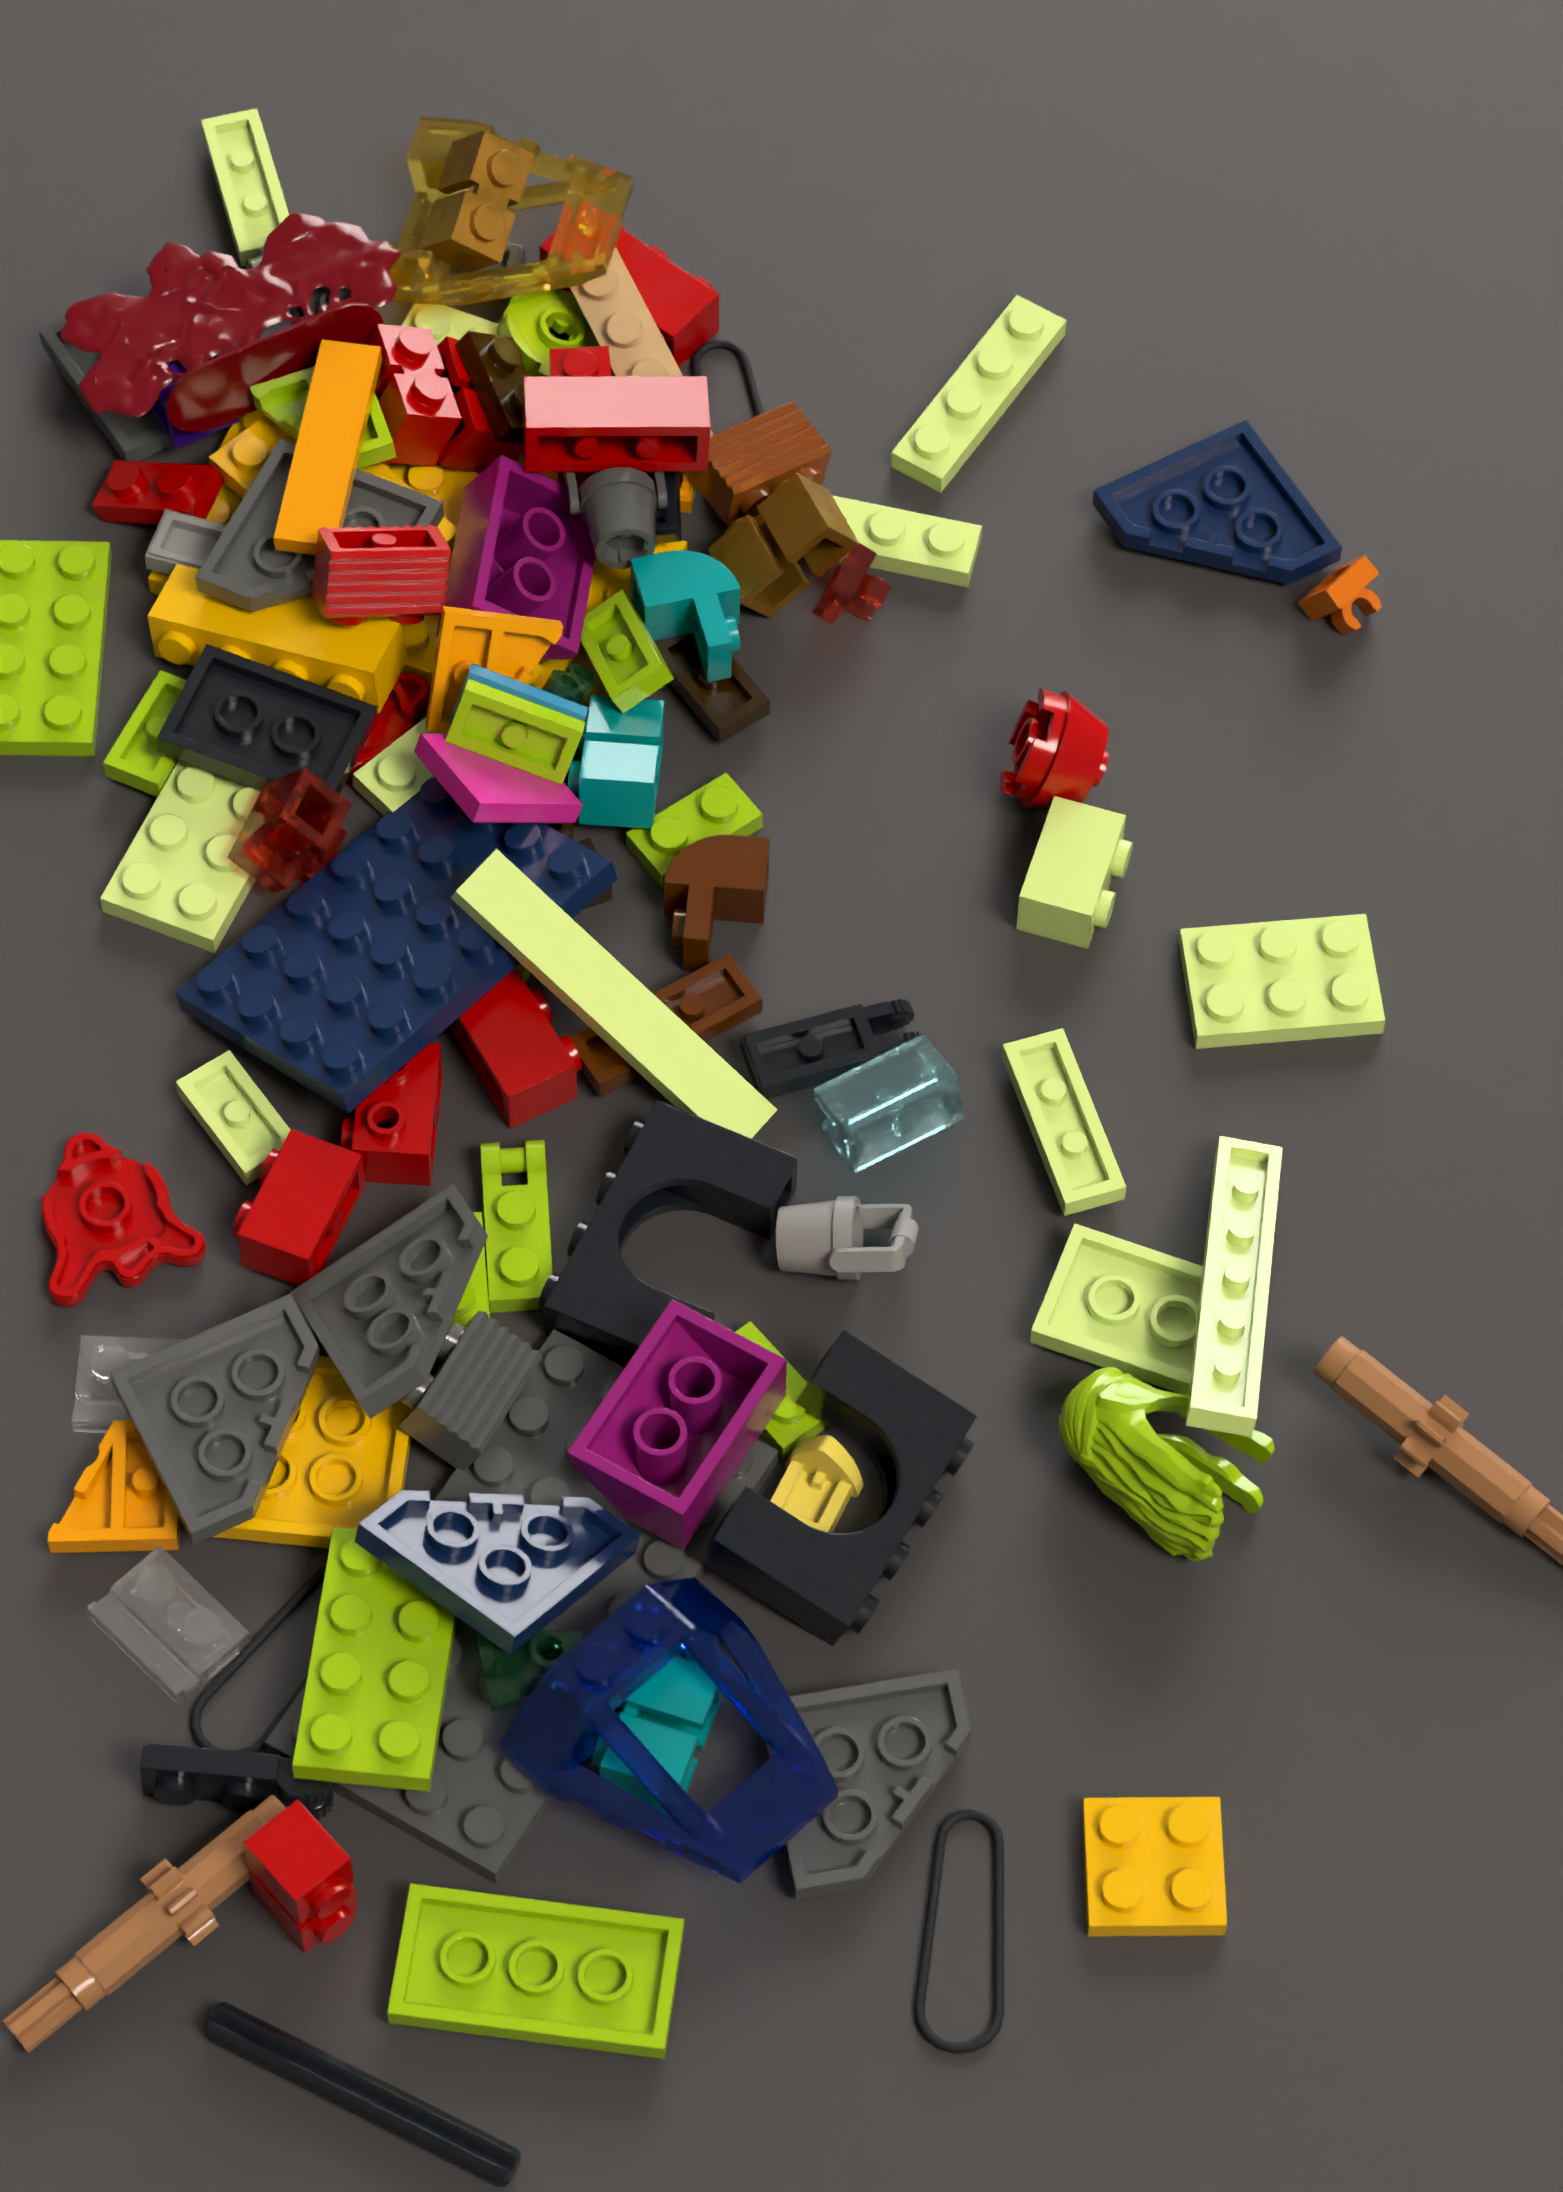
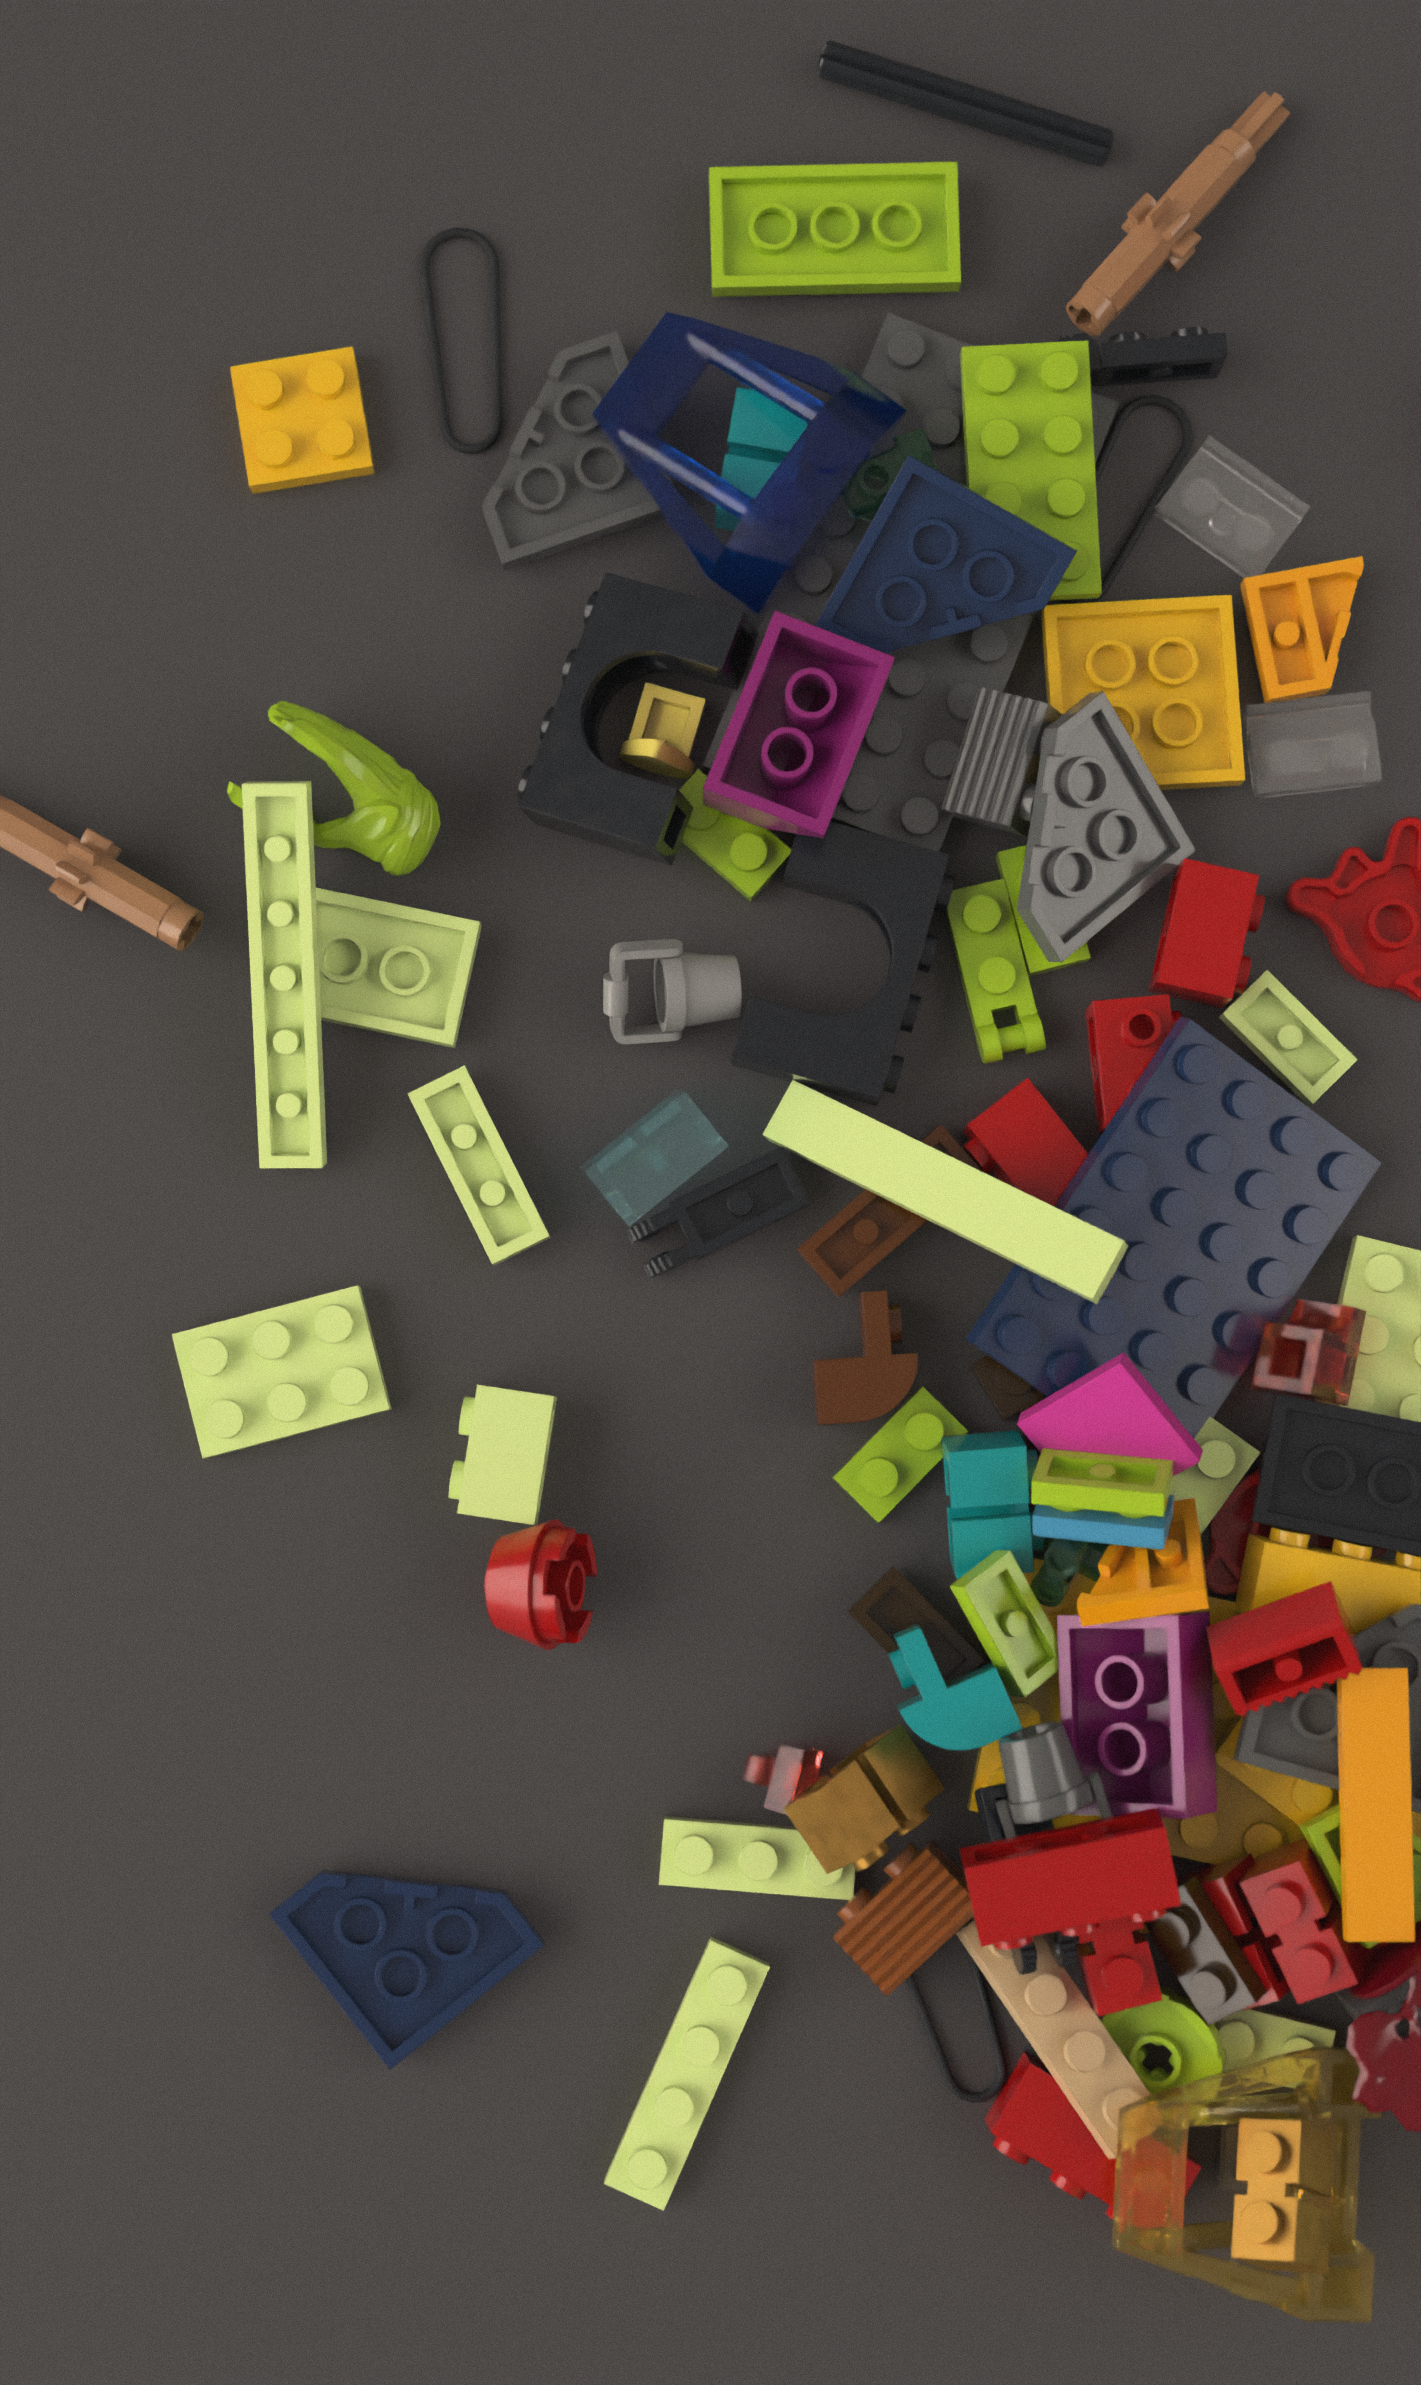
camera: 170 degrees right, 25 degrees up
dark grey plate [110,1294,320,1545] -> none
red piece [243,1800,358,1954] -> none
orange tile [1297,555,1382,635] -> none

